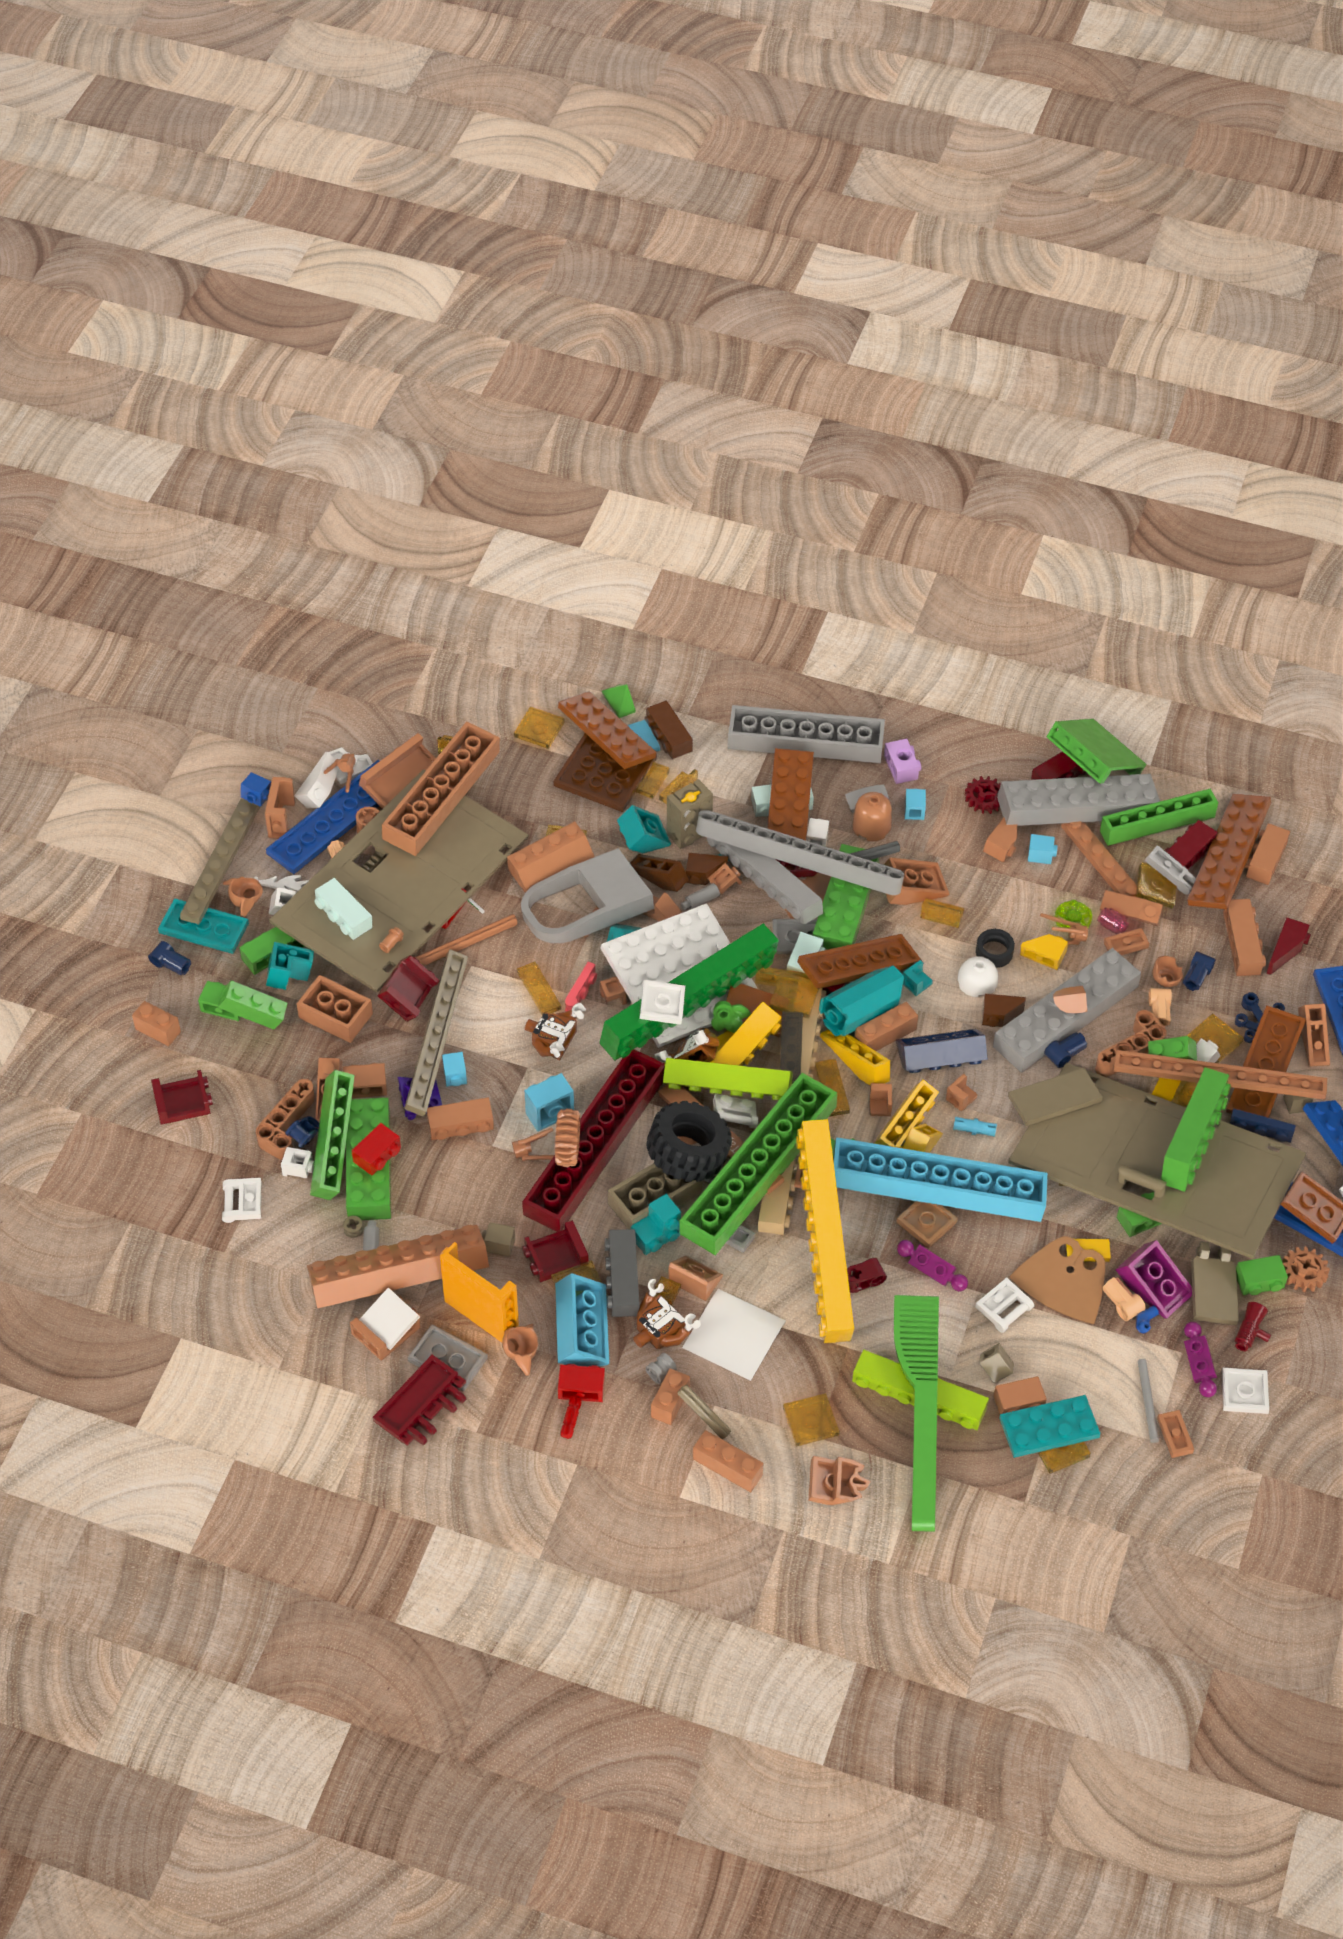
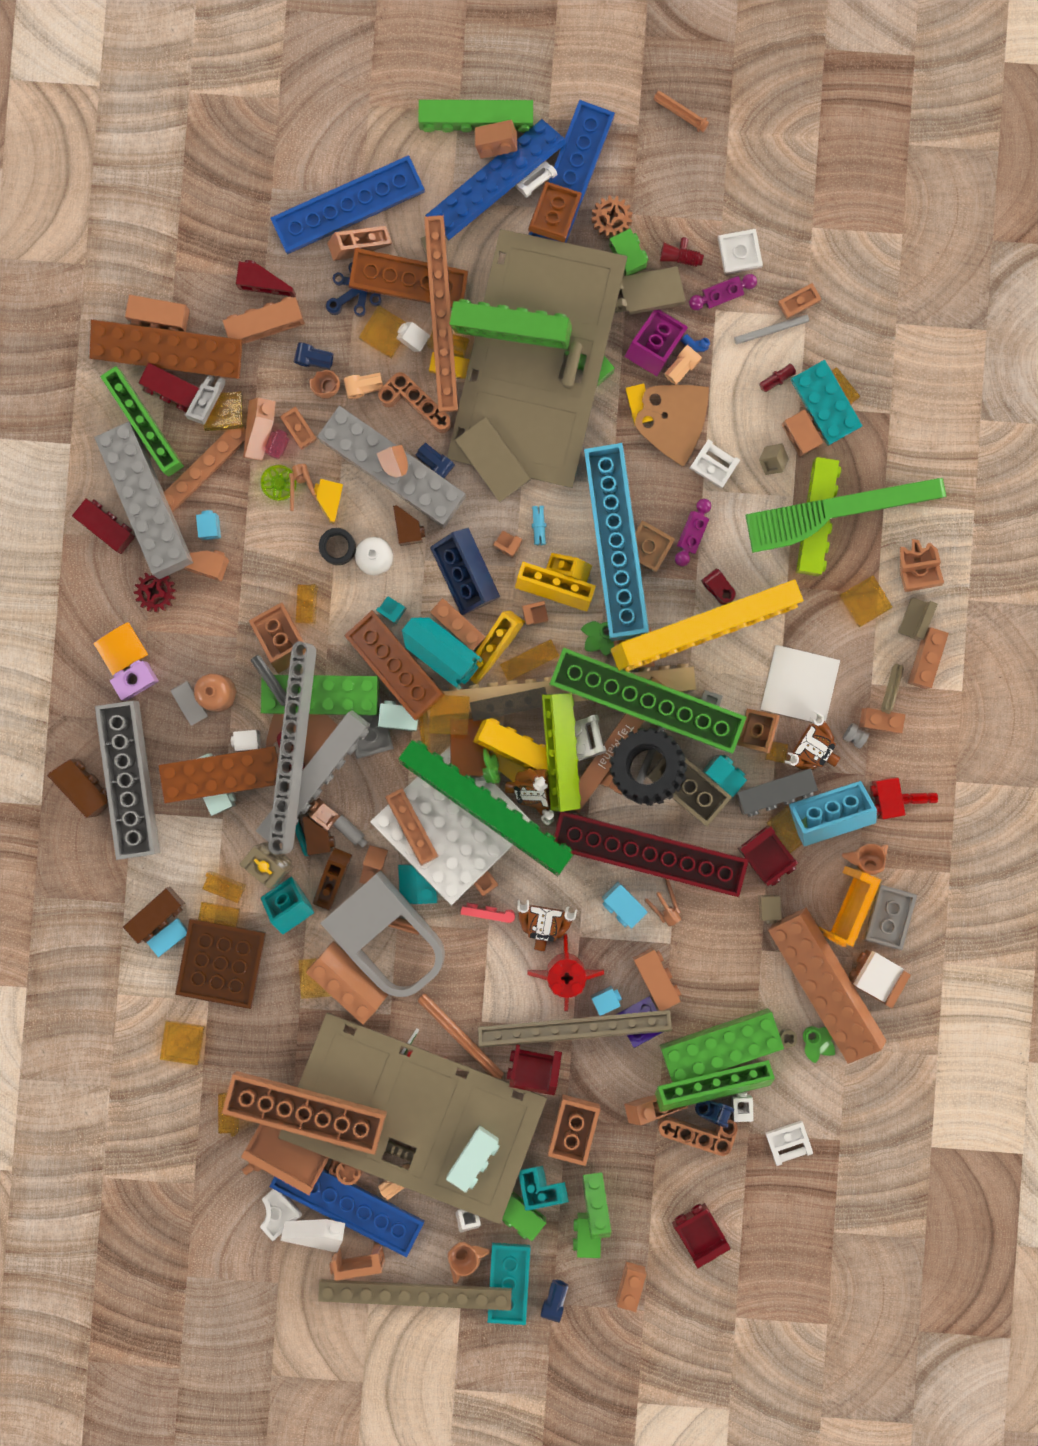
camera: 100 degrees left, 35 degrees up
blue brick [241,772,271,807] -> none
white piece [254,875,309,892] -> none
nougat plant [324,753,356,793] -> none
nougat brick [343,1063,387,1098] -> none
red brick [351,1123,401,1176] -> none
light grey cylinder [363,1220,380,1251] -> none
dark red hinge [372,1354,467,1446] -> none
nougat pin [379,927,404,953] -> none
clear yellow tile [517,961,561,1016] -> none
nougat gear [555,1109,580,1167] -> none
dark orange plate [558,691,656,769] -> none
bright green slope [602,684,636,718] -> none
white tile [639,980,685,1025] -> none
medium azure brick [905,789,926,820] -> none
bright green panel [1046,719,1147,783] -> none
bright green brick [1148,1036,1197,1060] -> none
dark blue plate [1229,1109,1296,1143] -> none
none -> reddish brown slope [47,759,109,818]
none -> light orange slope [93,622,148,675]
none -> nougat tile [385,788,438,866]
none -> red brick [527,933,604,1011]
none -> dark red axle [759,363,796,392]
none -> bright green plate [803,1026,835,1063]
none -> dark tan panel [898,597,938,641]

